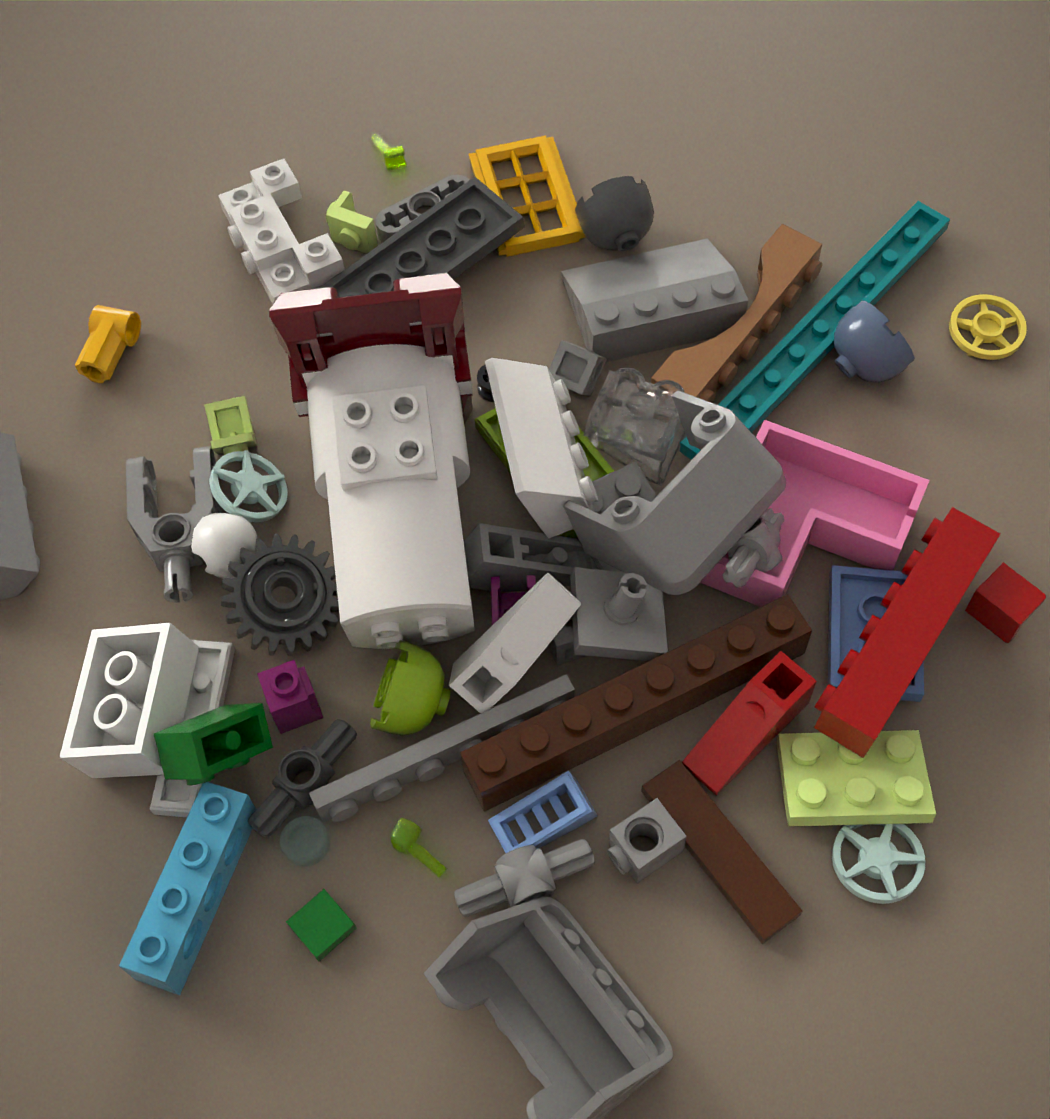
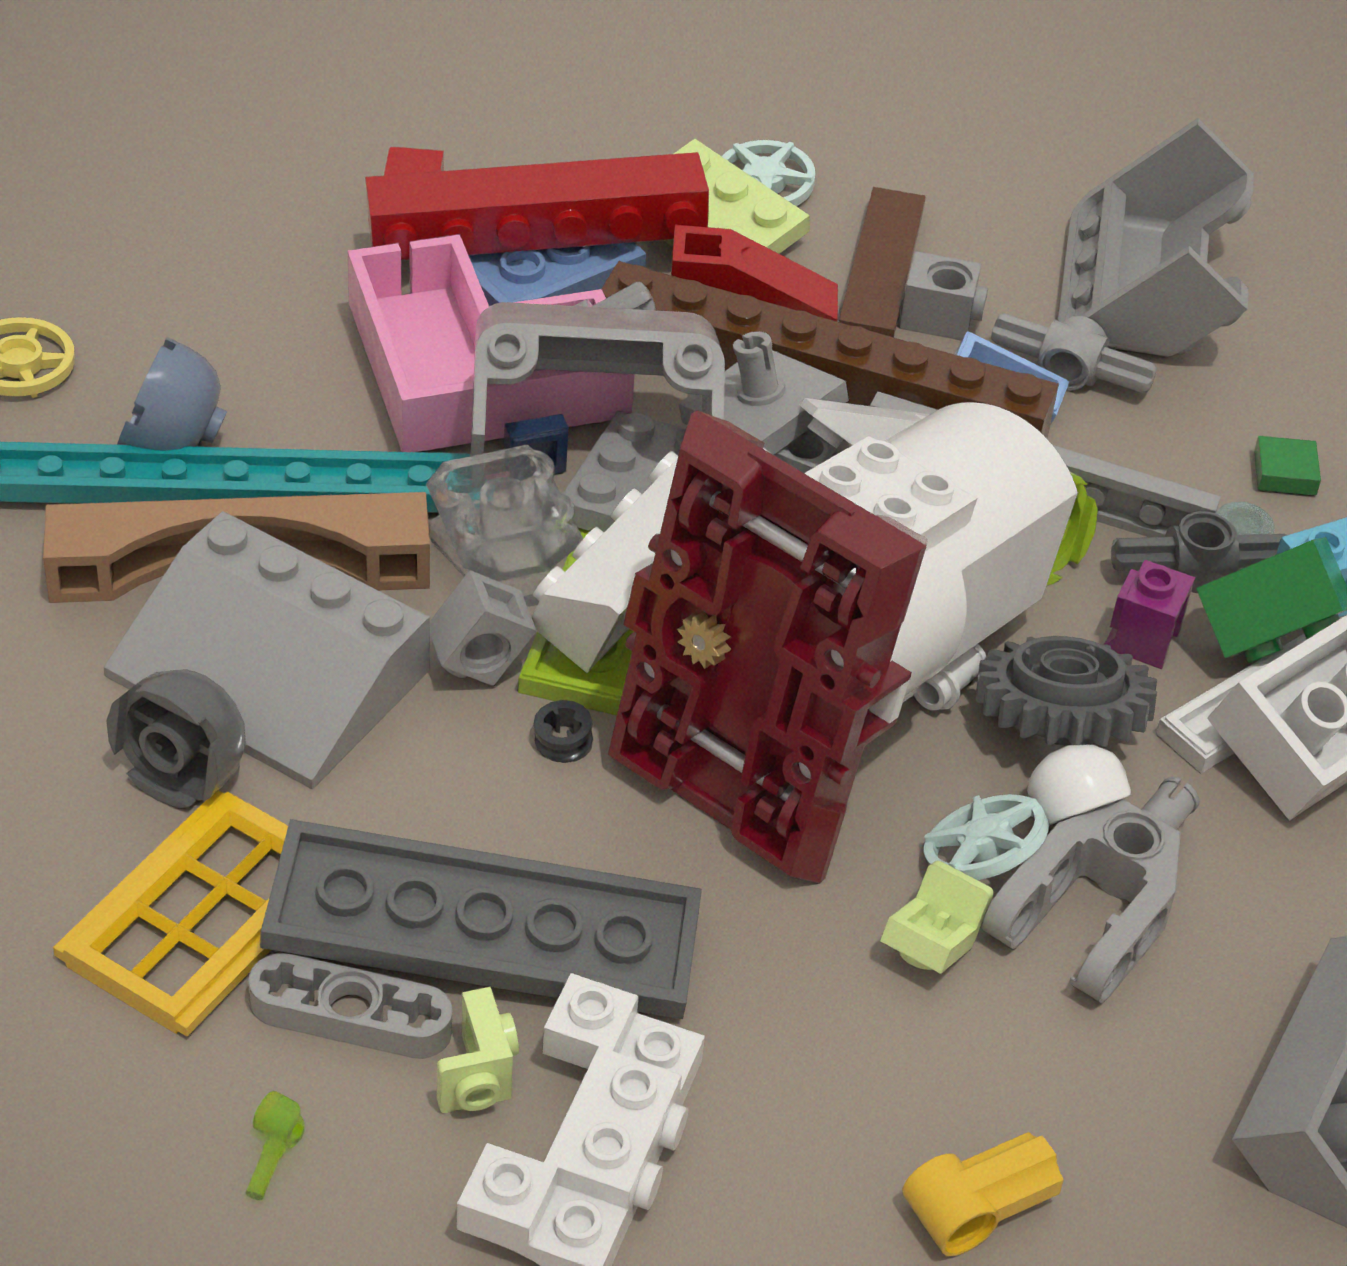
camera: 140 degrees left, 15 degrees down
clear neon green hand [391,818,447,878] -> none

